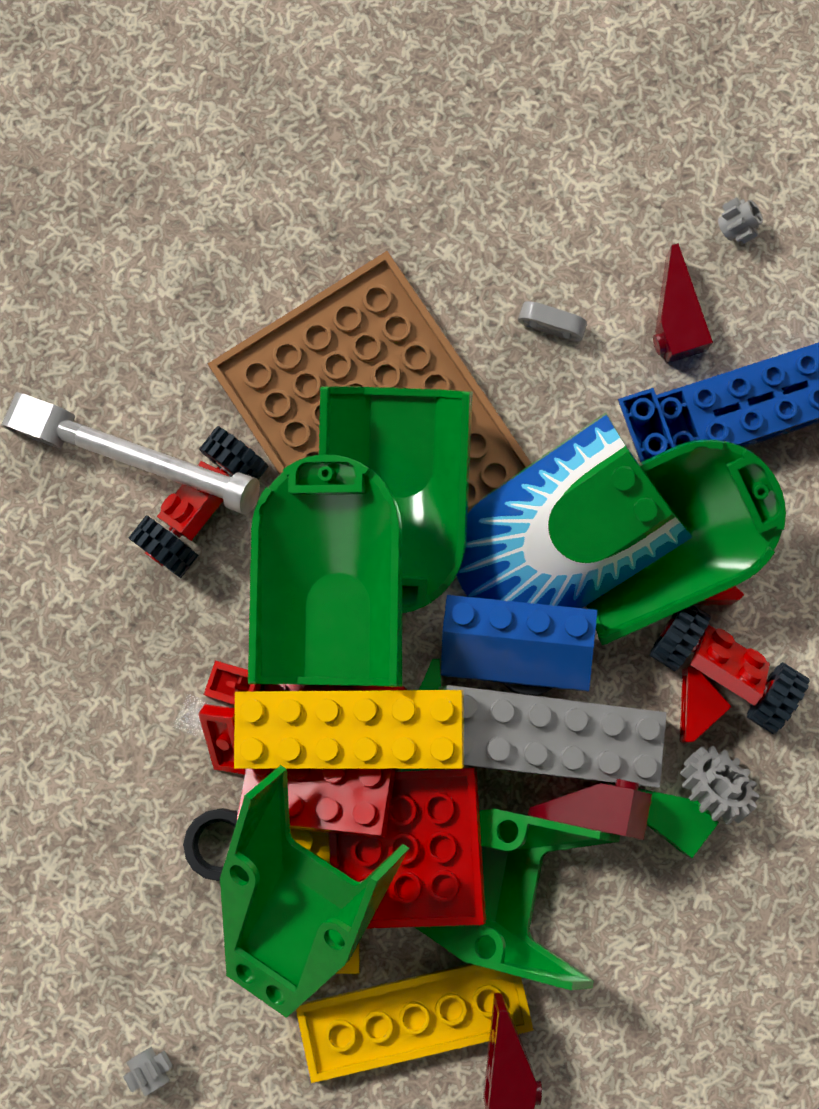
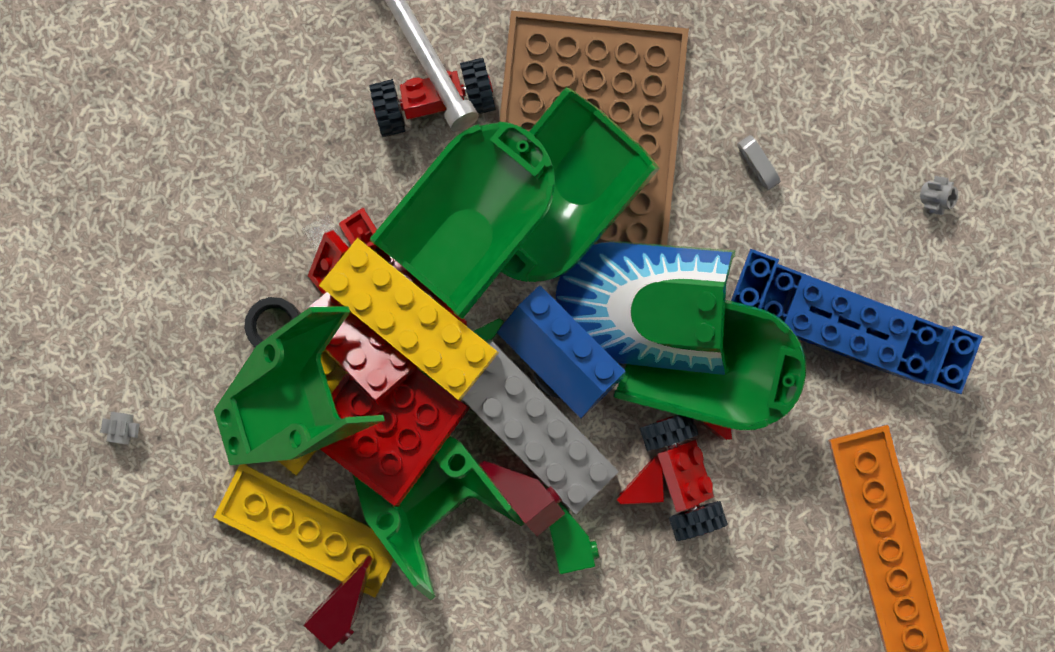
camera: 45 degrees right, 5 degrees up
dark red slope [653,243,713,364] -> none
light grey gear [680,746,759,824] -> none

